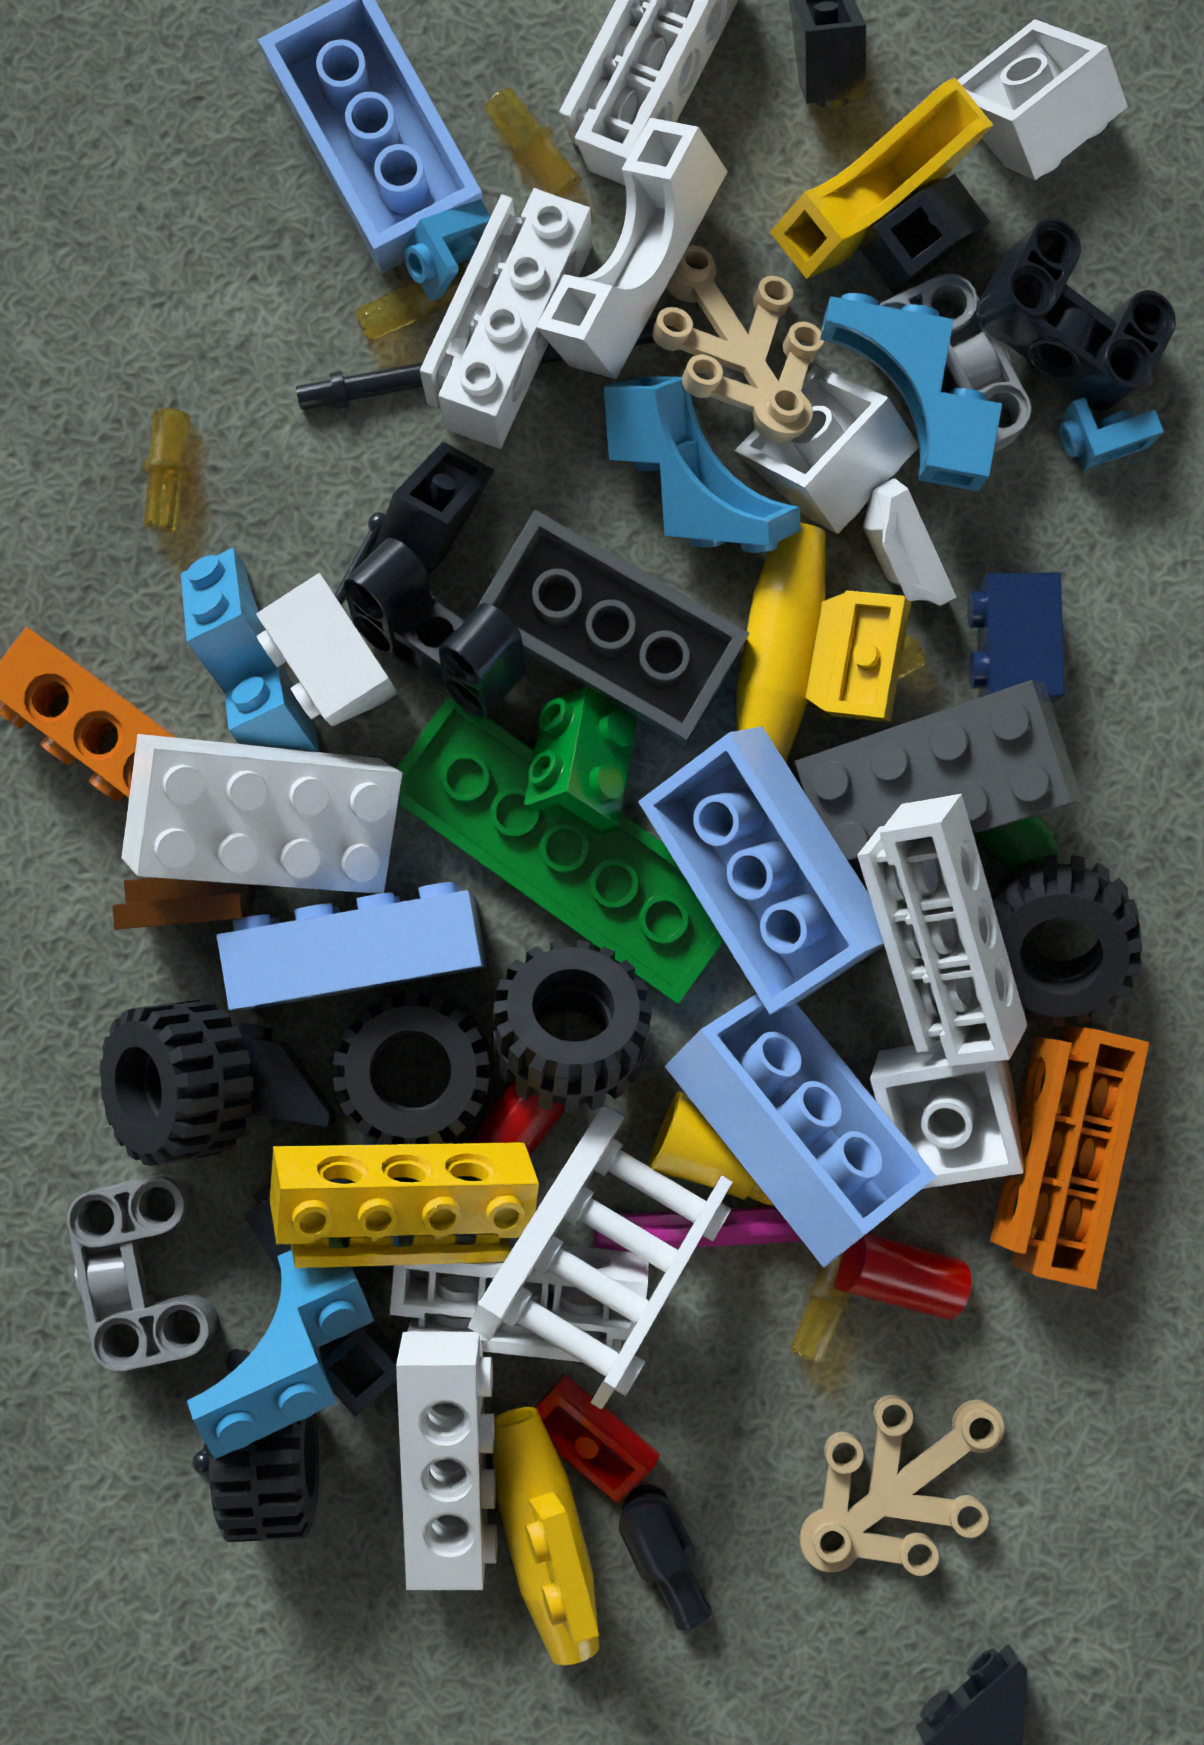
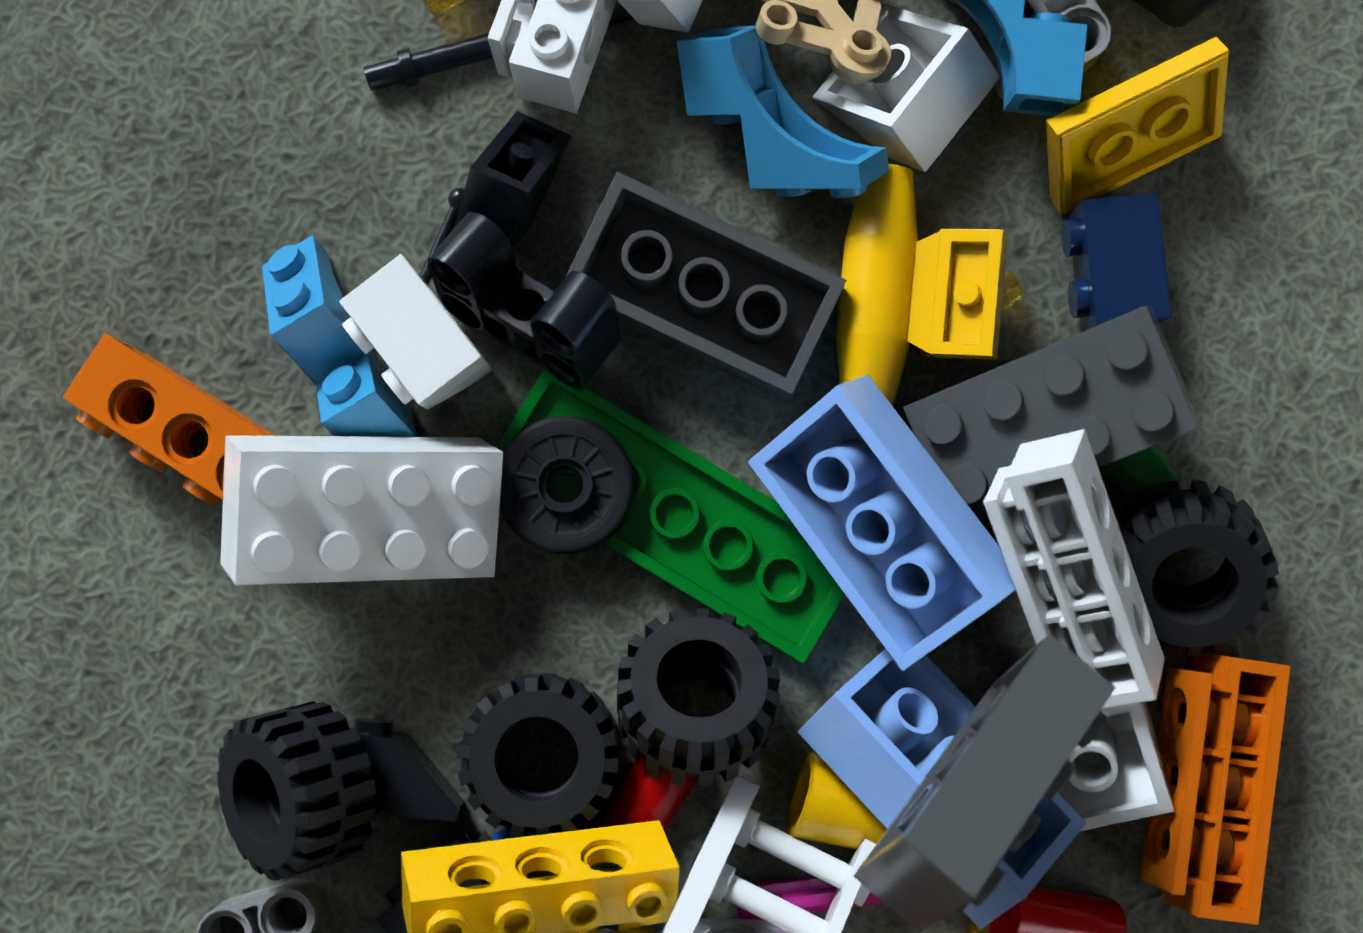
camera: 10 degrees left, 0 degrees up
reddish brown slope [112,877,257,930] -> none
clear yellow axle [141,408,191,532] -> none
light blue brick [216,882,487,1010] -> none
green bracket [524,686,637,831] -> none
white slope [863,478,957,606] -> none
dark azure bracket [1059,397,1164,471] -> none
none -> black wheel [499,416,634,554]
none -> dark grey brick [853,633,1116,932]
none -> yellow tile [1046,37,1229,215]

